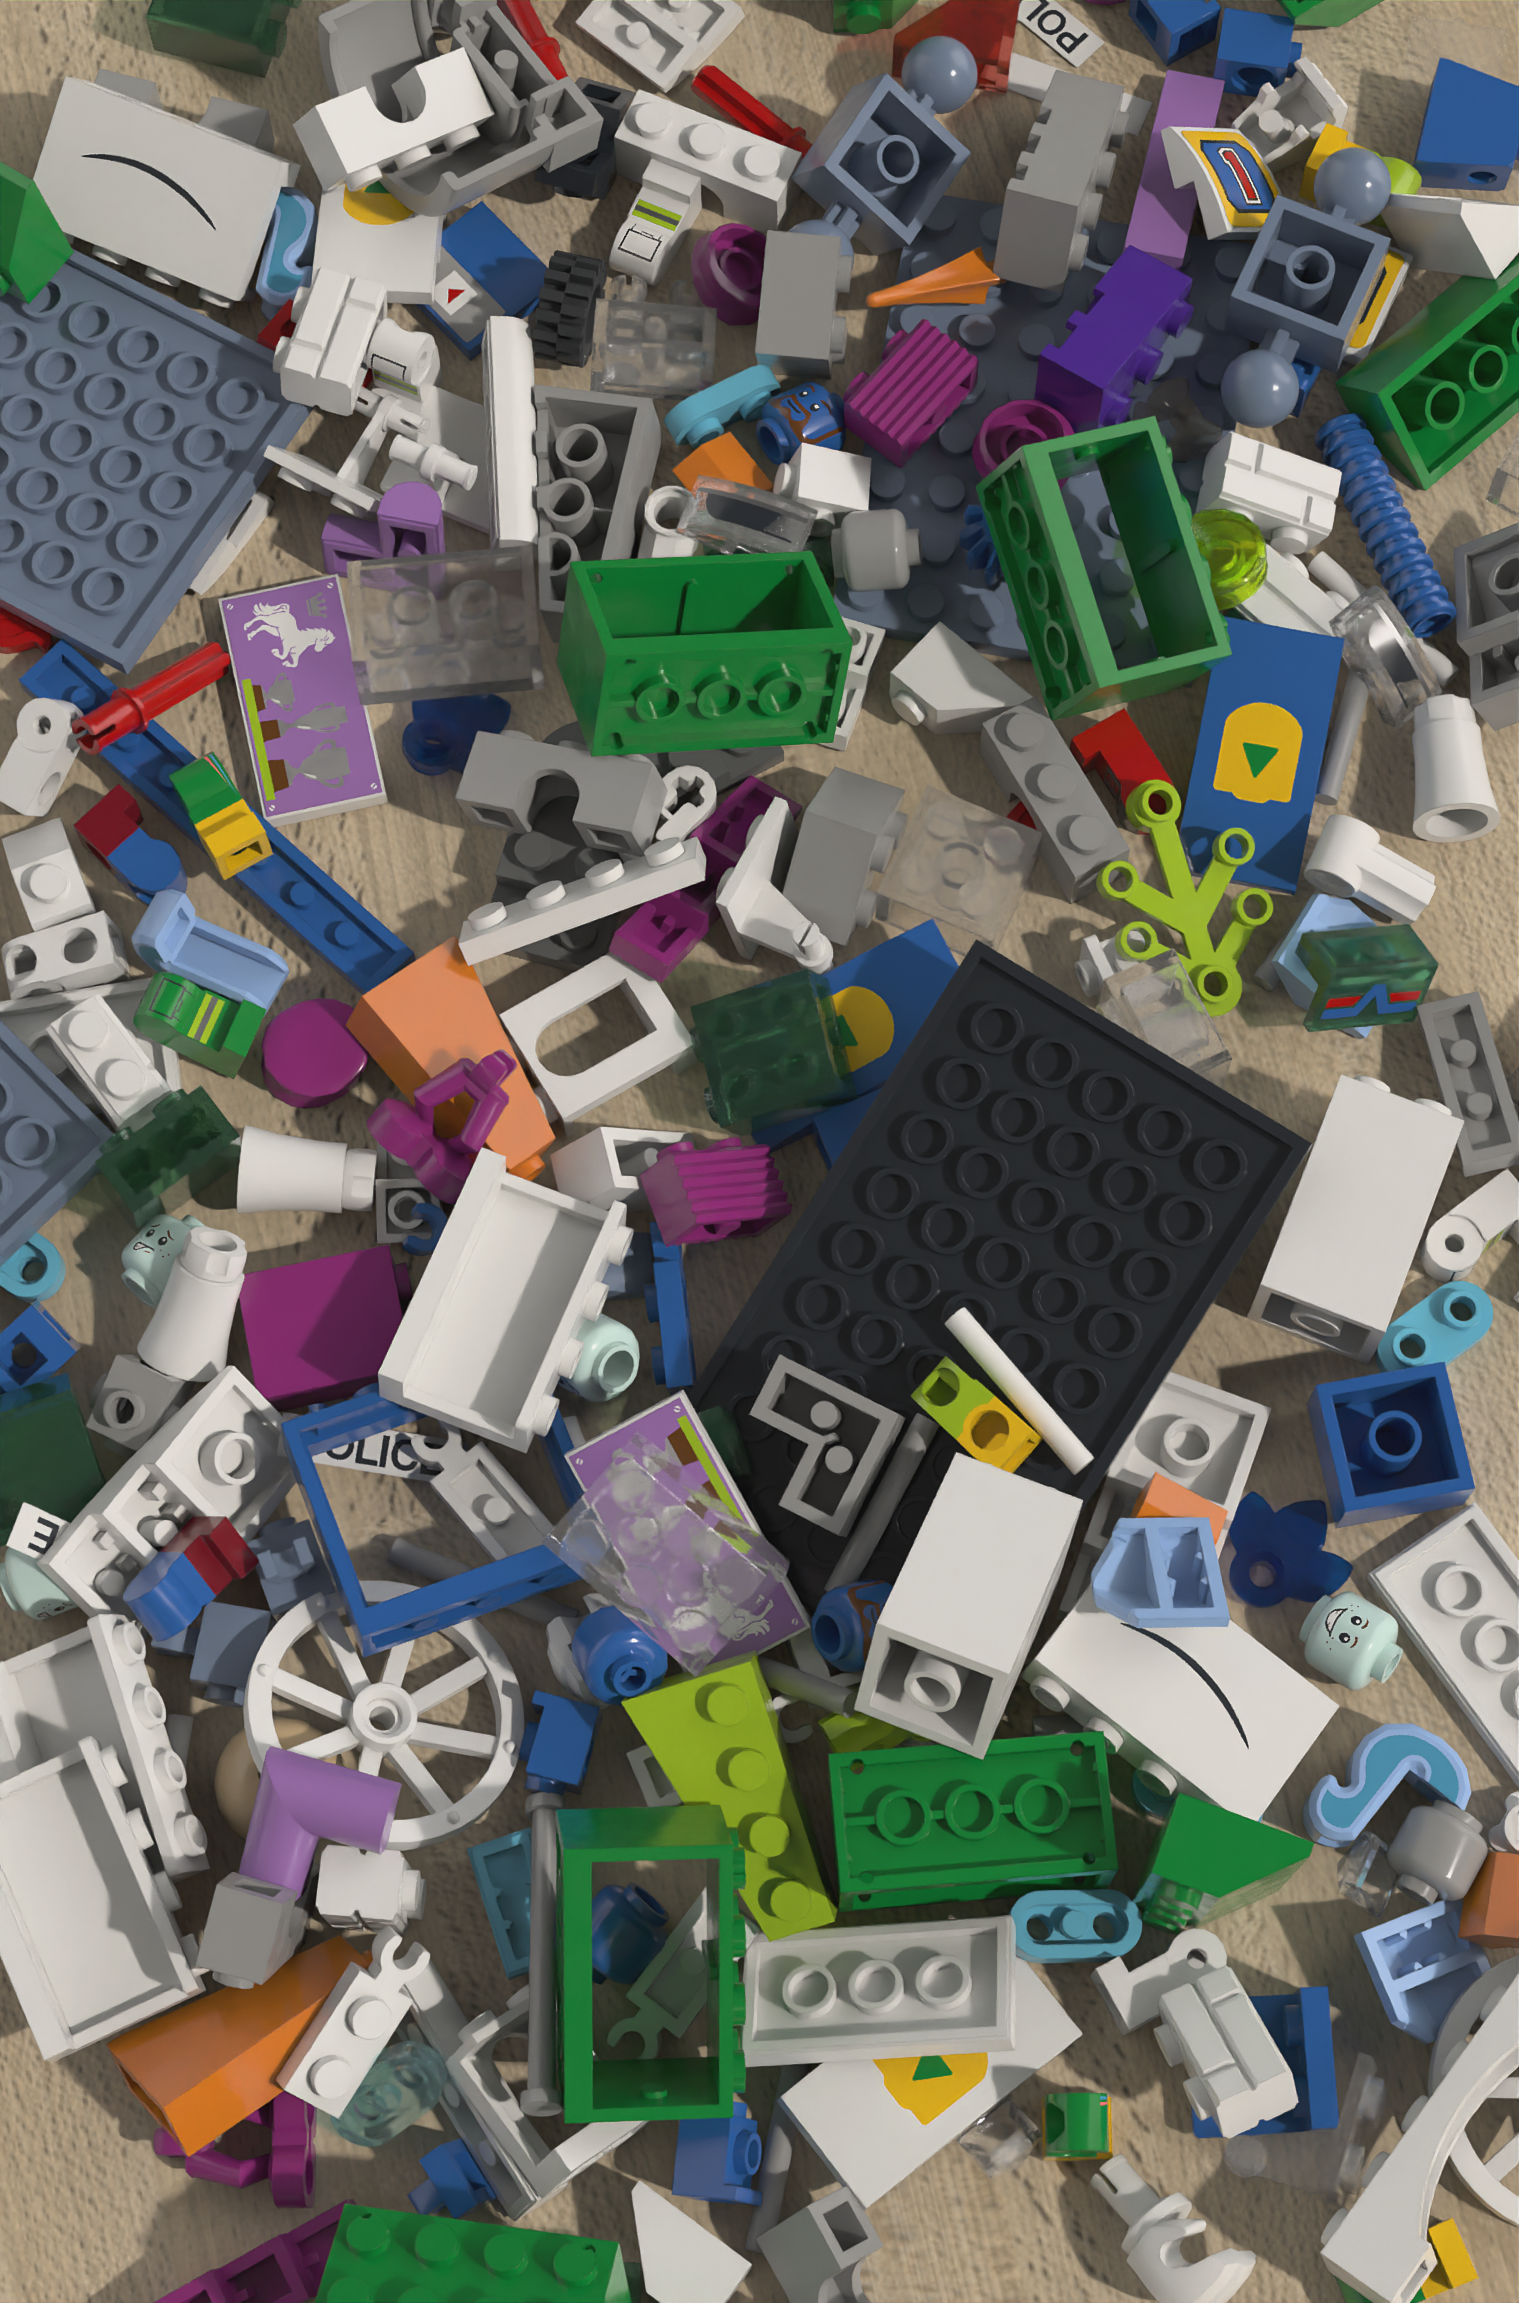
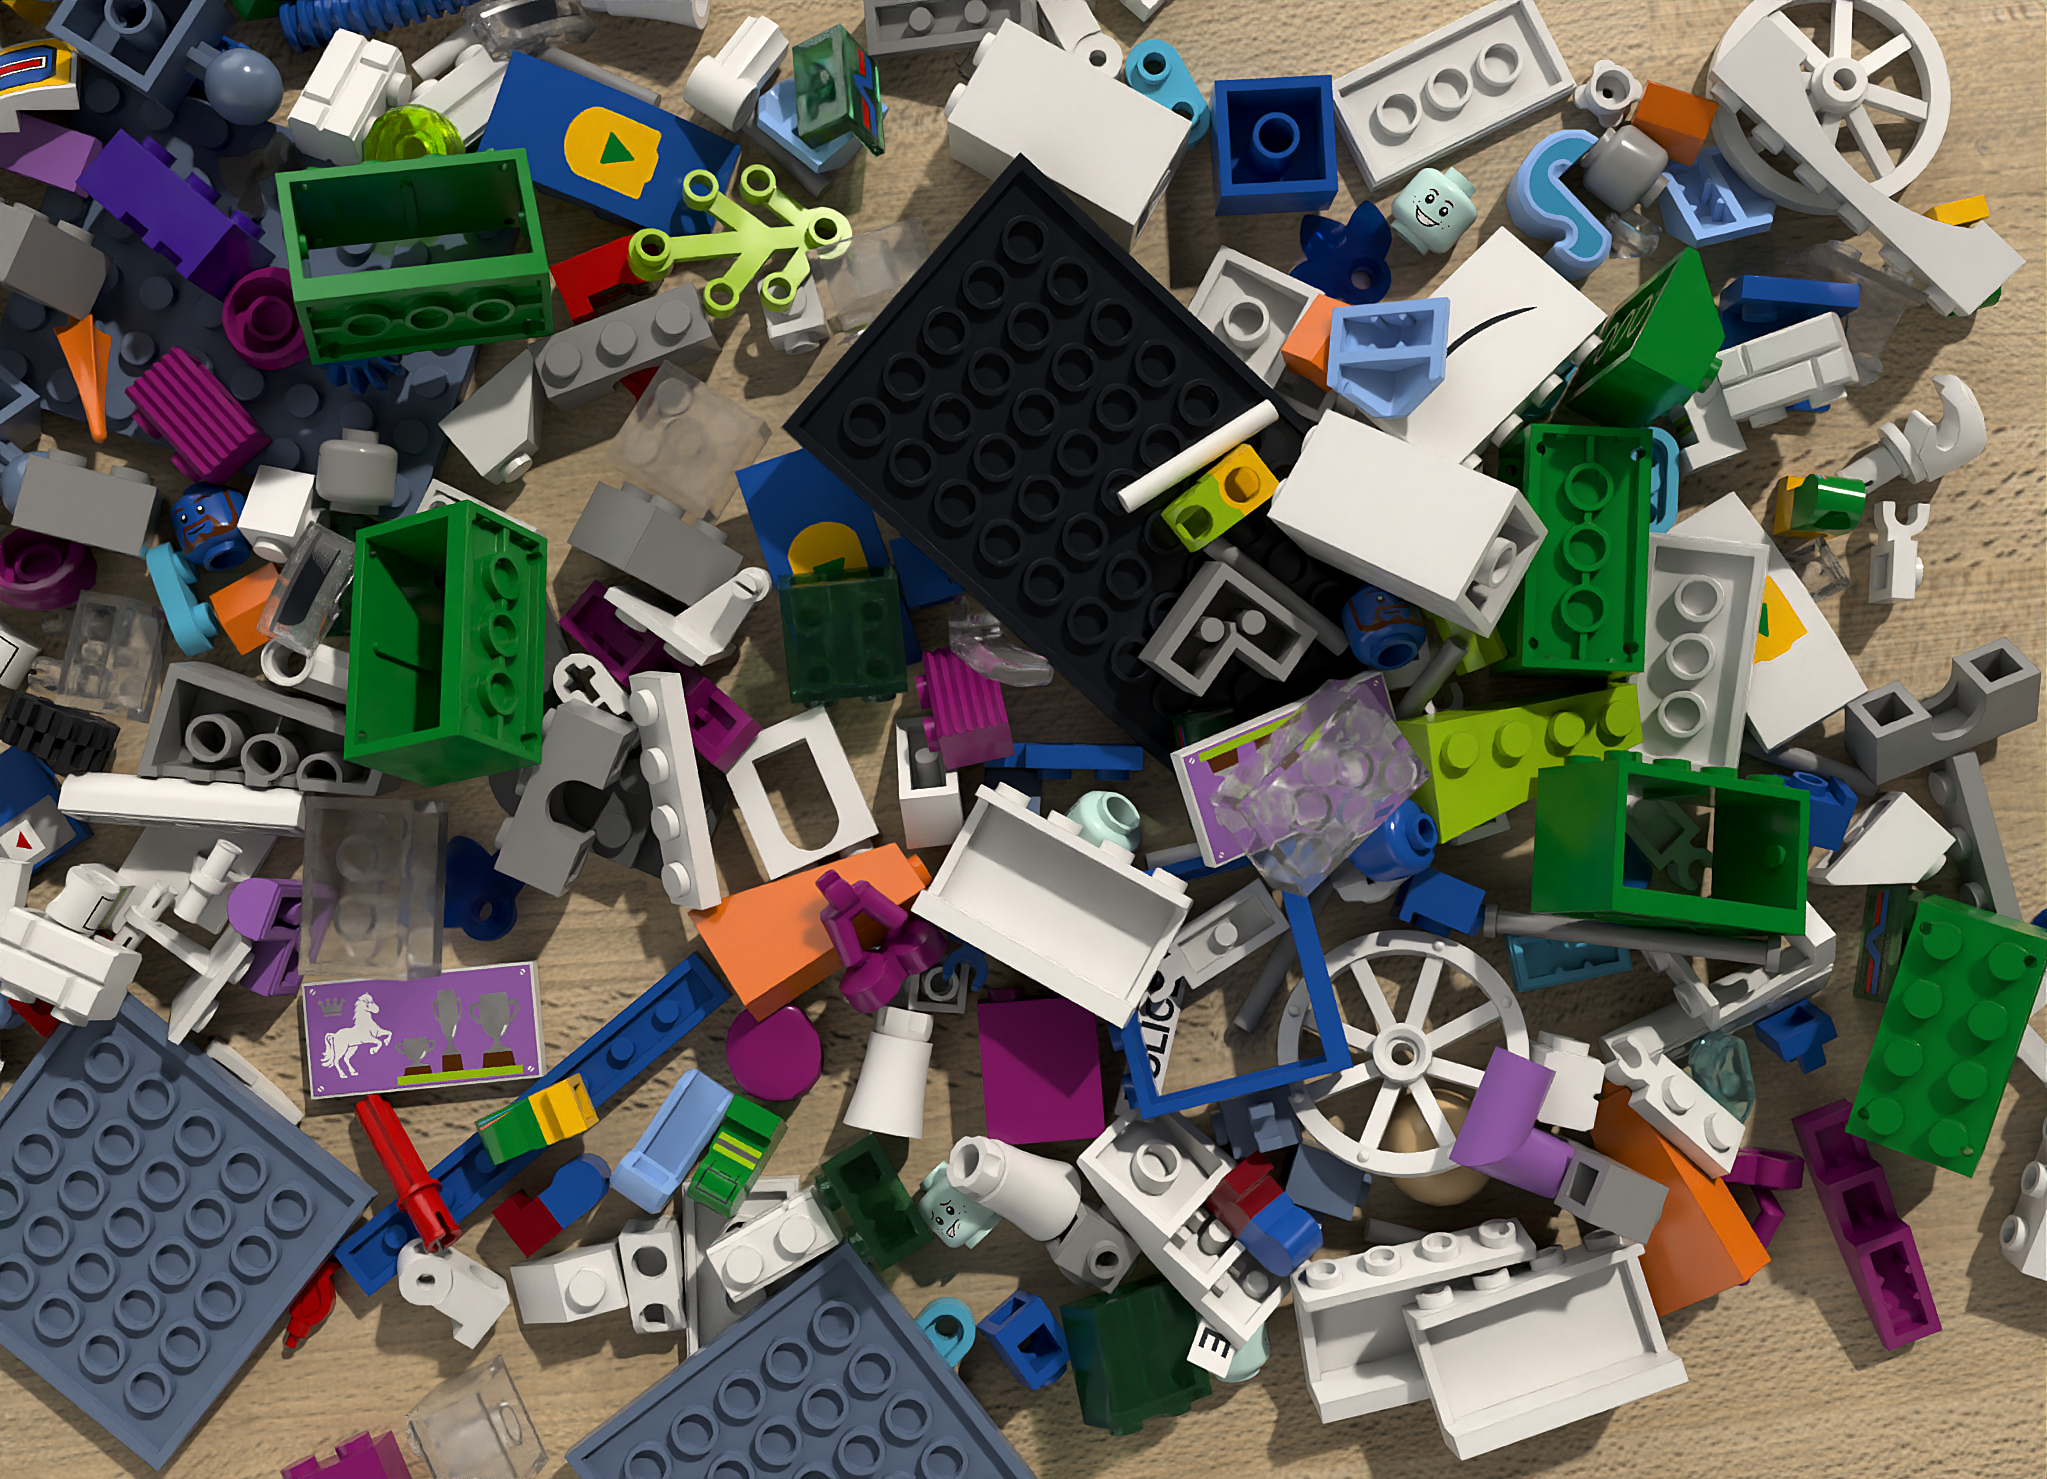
camera: 85 degrees left, 15 degrees up
none -> clear piece [948,596,1054,687]
none -> white plate [1868,501,1930,605]

